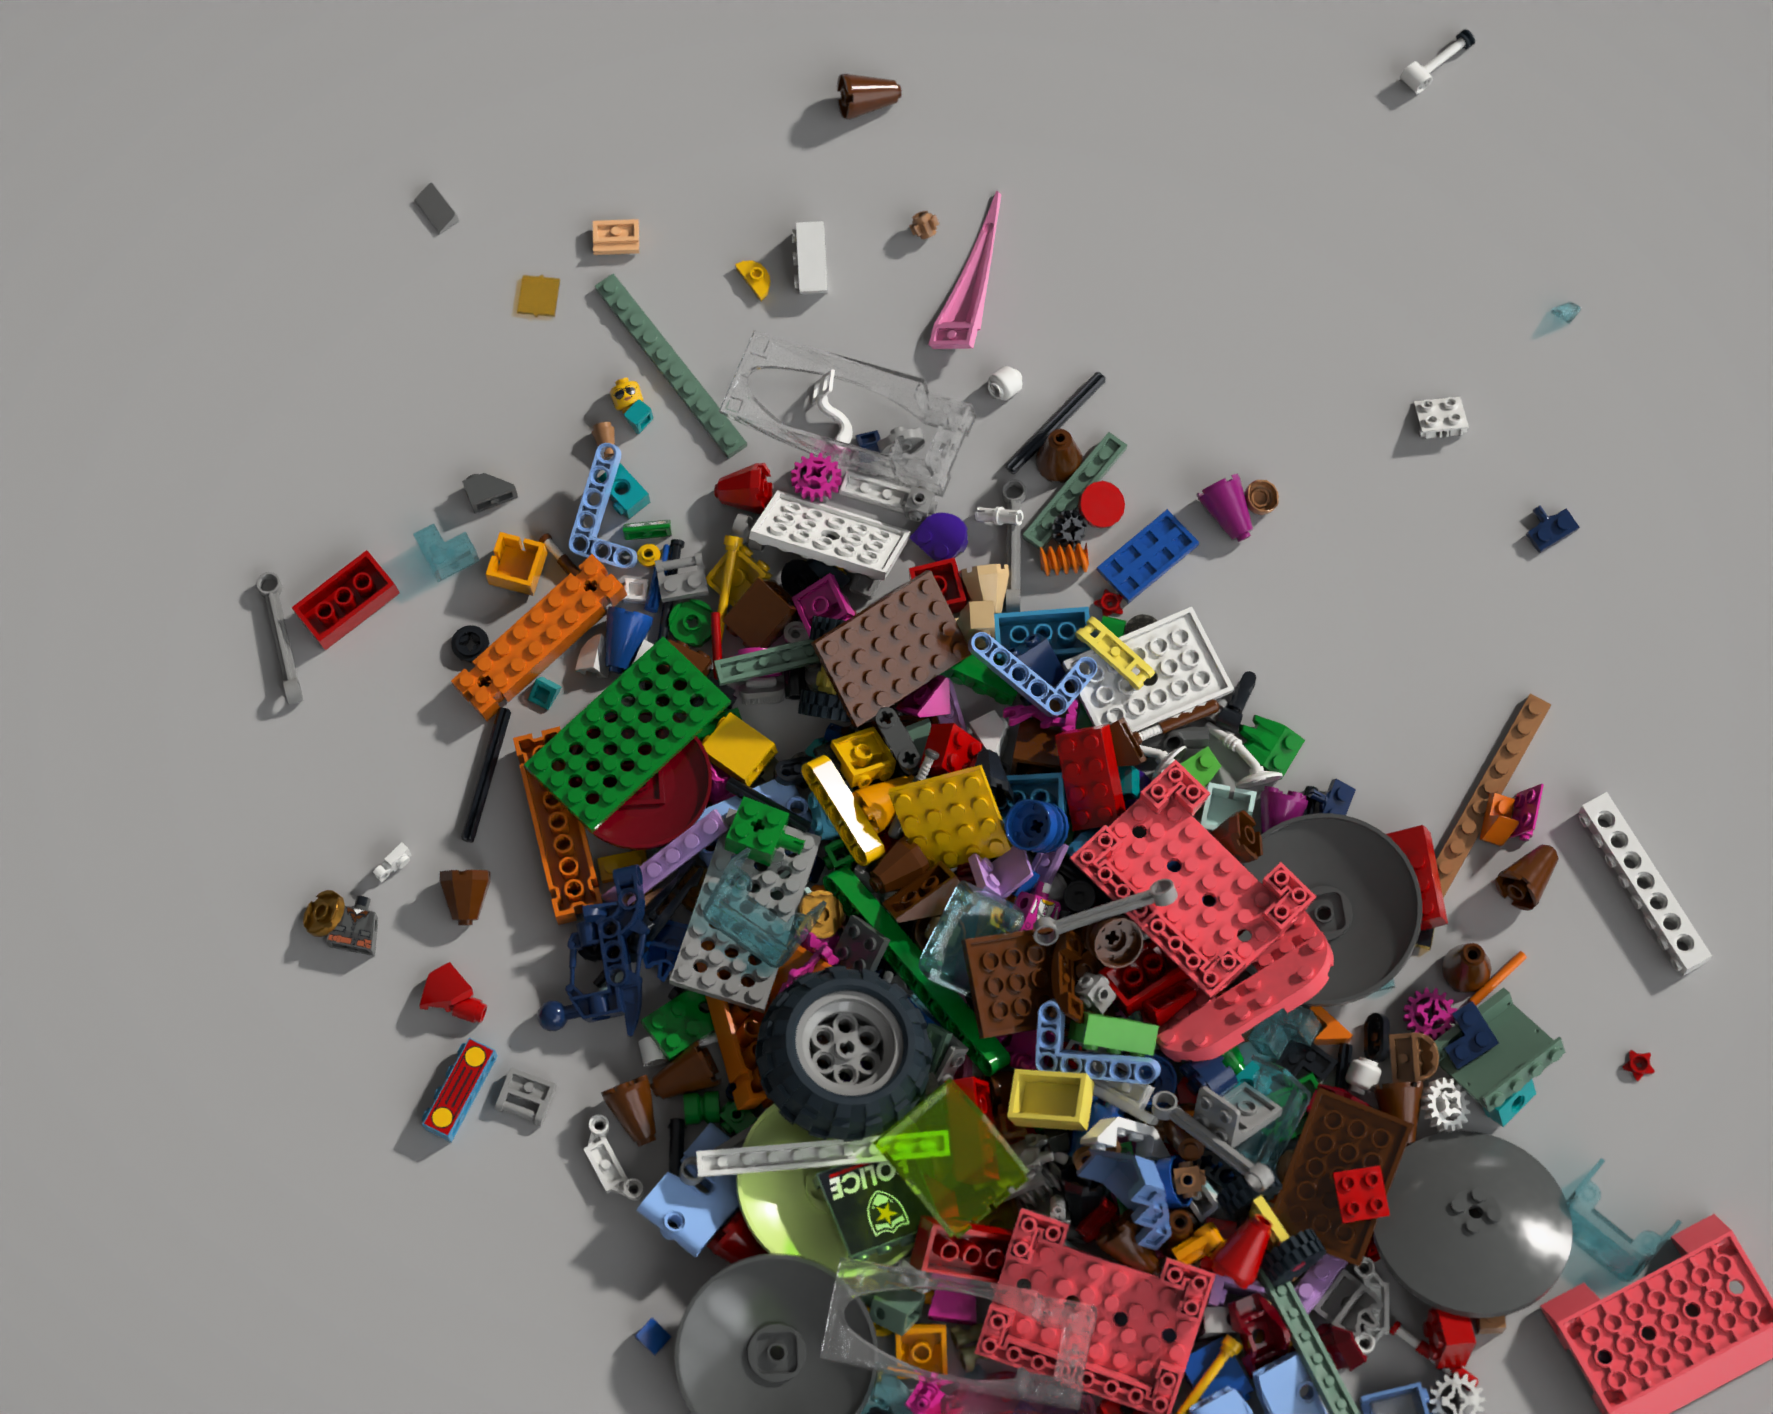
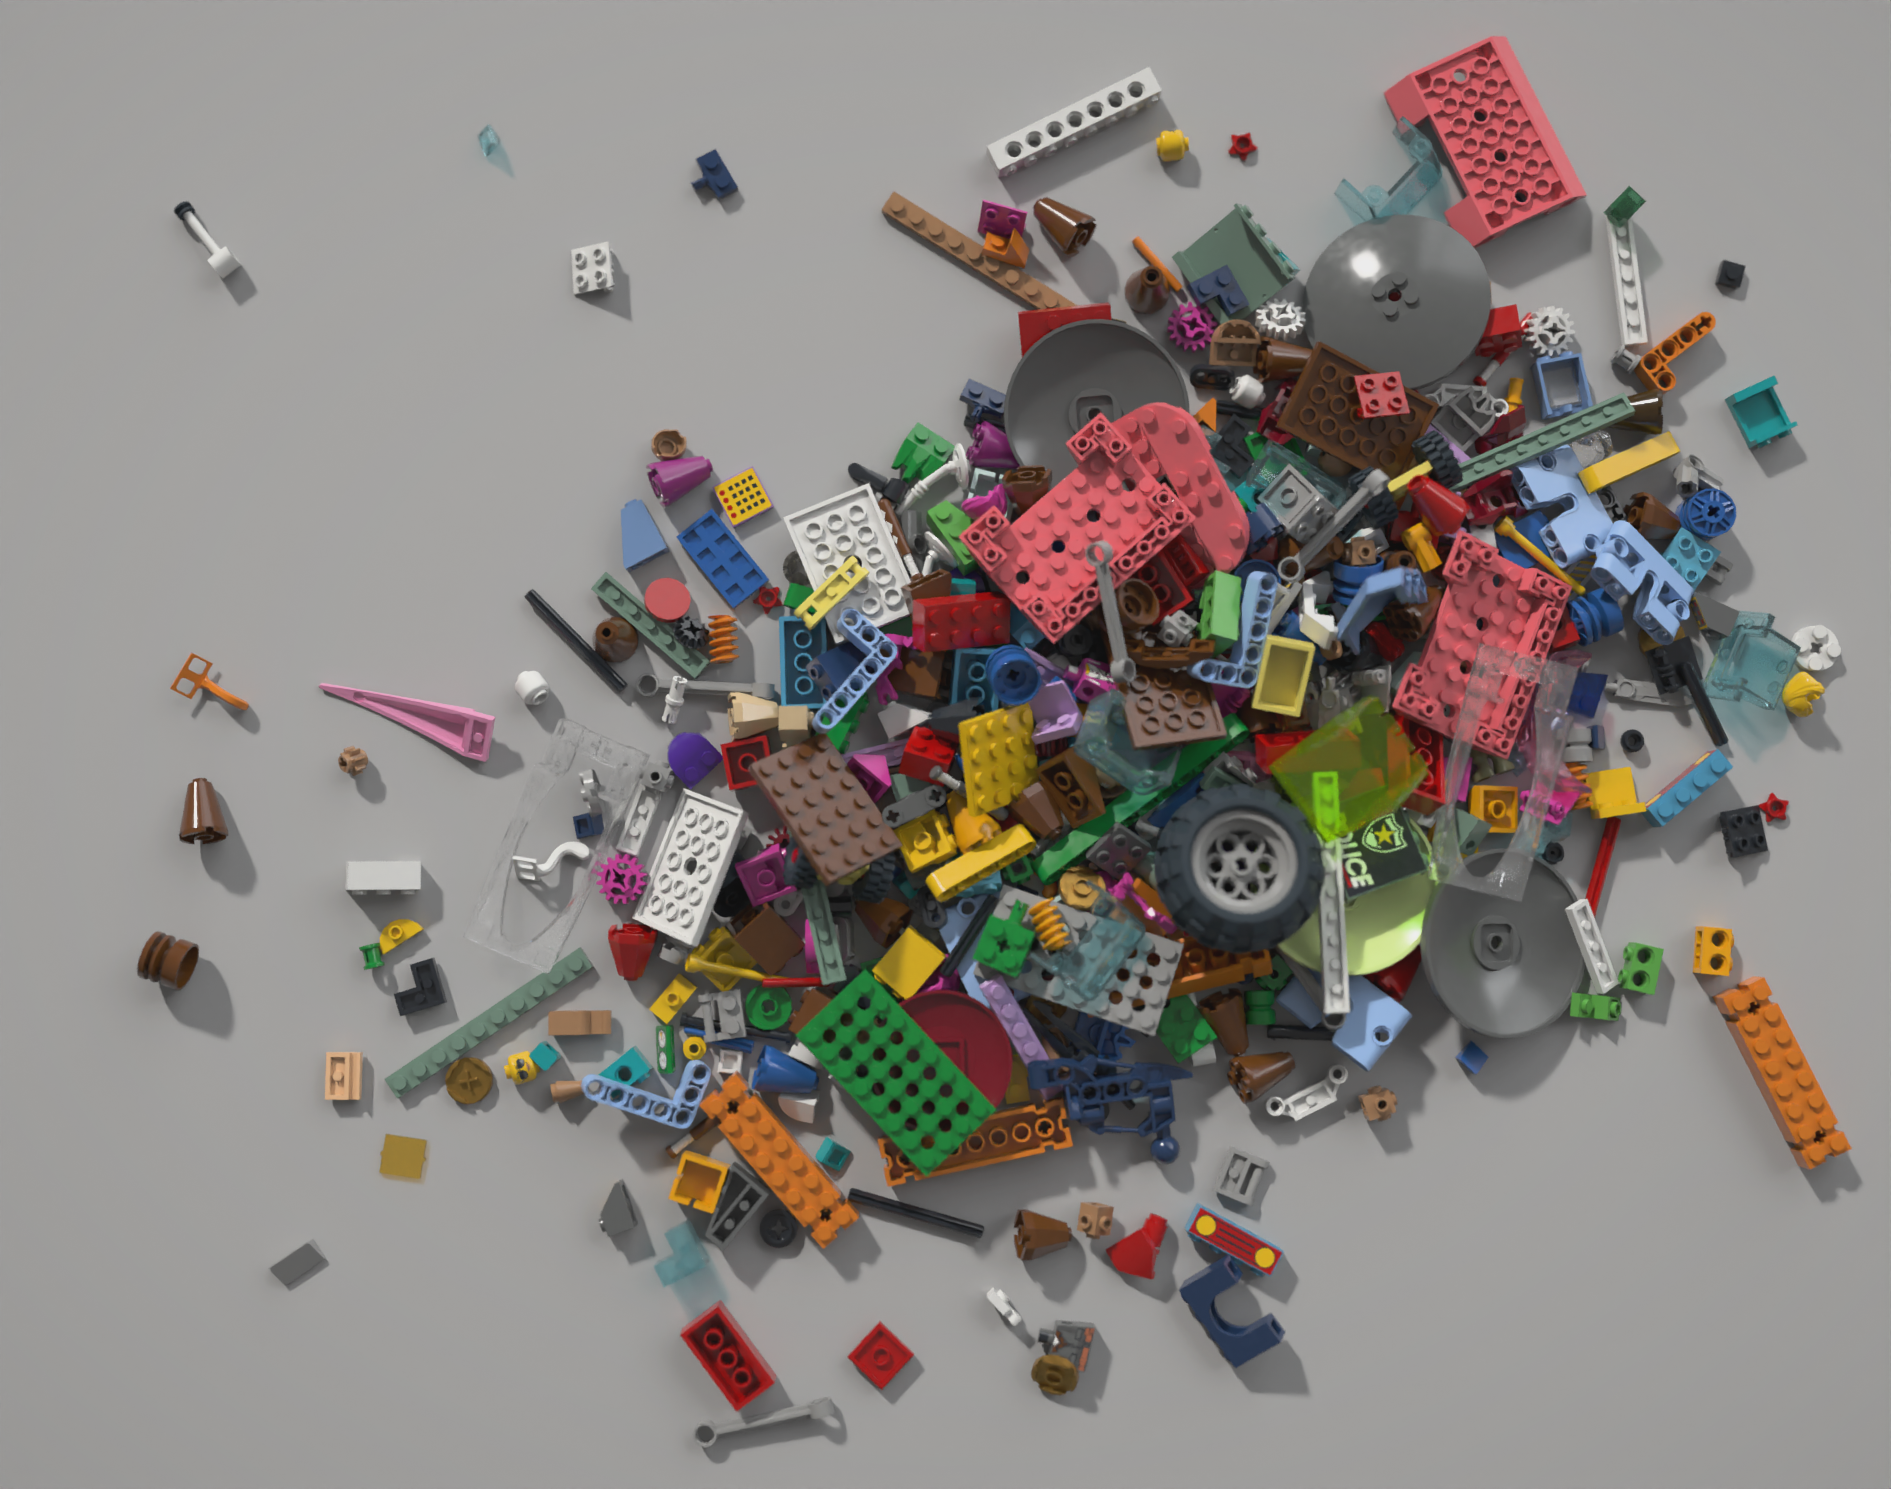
camera: 90 degrees left, 15 degrees up
none -> reddish brown wheel [137,931,199,990]
none -> orange piece [170,652,249,710]
none -> green bush [359,943,385,970]
none -> black plate [394,958,447,1016]
none -> pearl gold tile [445,1057,493,1104]
none -> medium nougat piece [548,1010,612,1035]
none -> medium blue slope [621,499,670,572]
none -> yellow plate [649,973,698,1024]
none -> dark grey wedge [705,1161,771,1251]
none -> yellow tile [712,466,774,528]
none -> red plate [847,1321,914,1390]
none -> reddish brown cone [854,897,914,949]
none -> dark pink hair [961,484,1008,520]
none -> light orange piece [1028,898,1073,951]
none -> medium nougat brick [1077,1202,1114,1239]
none -> yellow head [1156,130,1189,161]
none -> dark blue arch [1179,1254,1285,1368]
none -> medium nougat brick [1358,1085,1397,1121]
none -> light orange pin [1504,378,1524,414]

